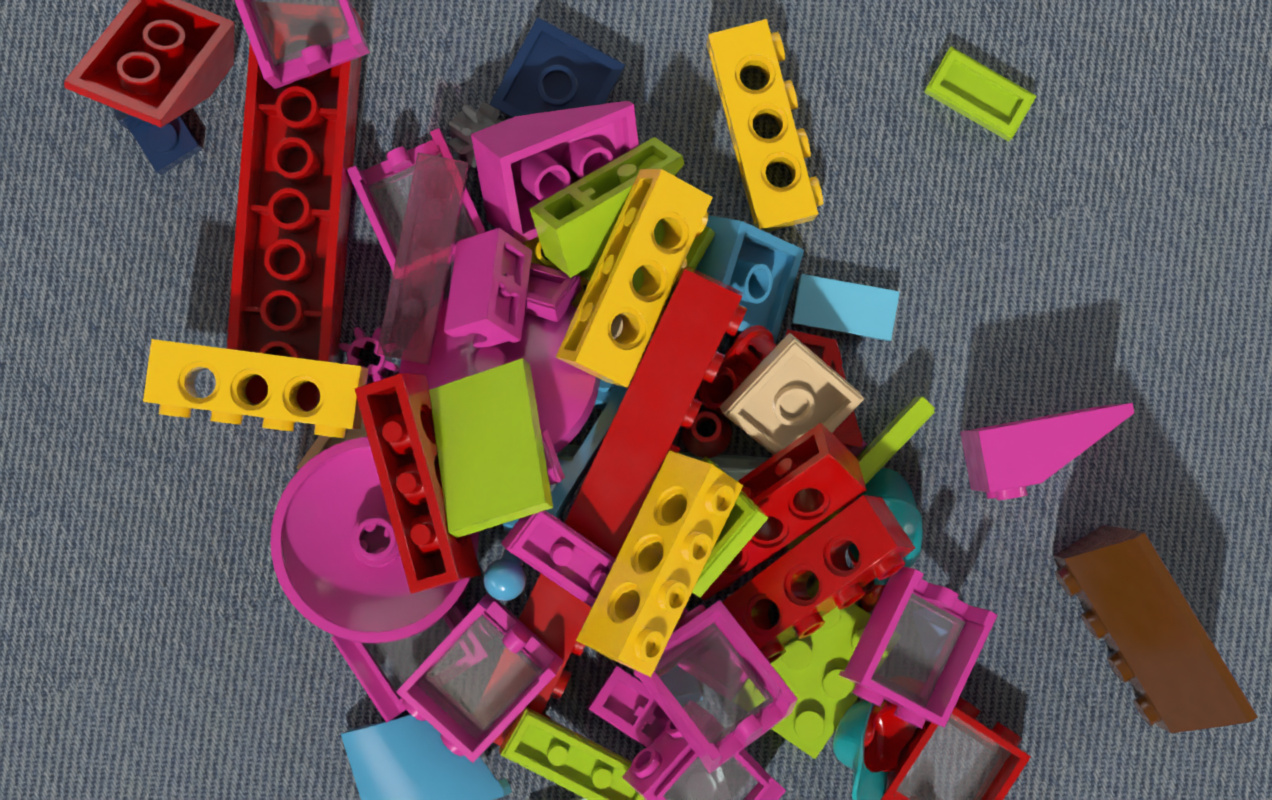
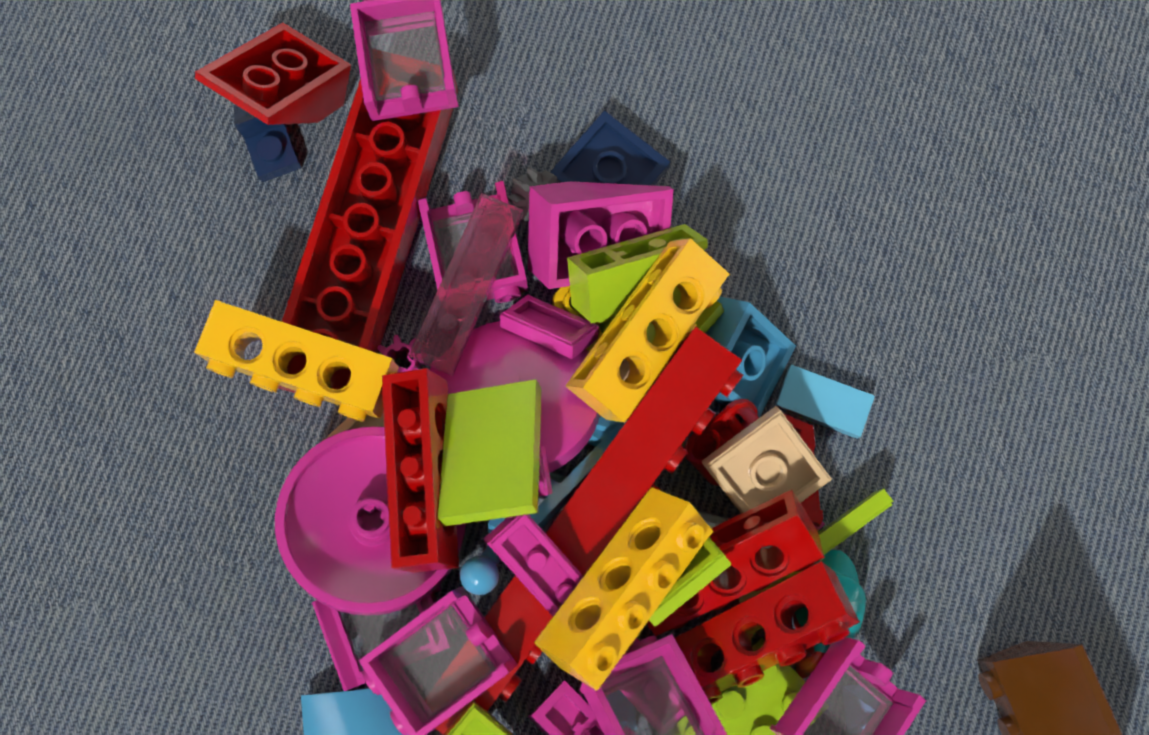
camera: 10 degrees right, 10 degrees down
dark pink hinge [444,228,532,348] -> none
red cone [682,409,732,458] -> none
yellow brick [706,19,823,232] -> none
lime tile [924,47,1037,142] -> none
dark pink slope [960,403,1134,500] -> none

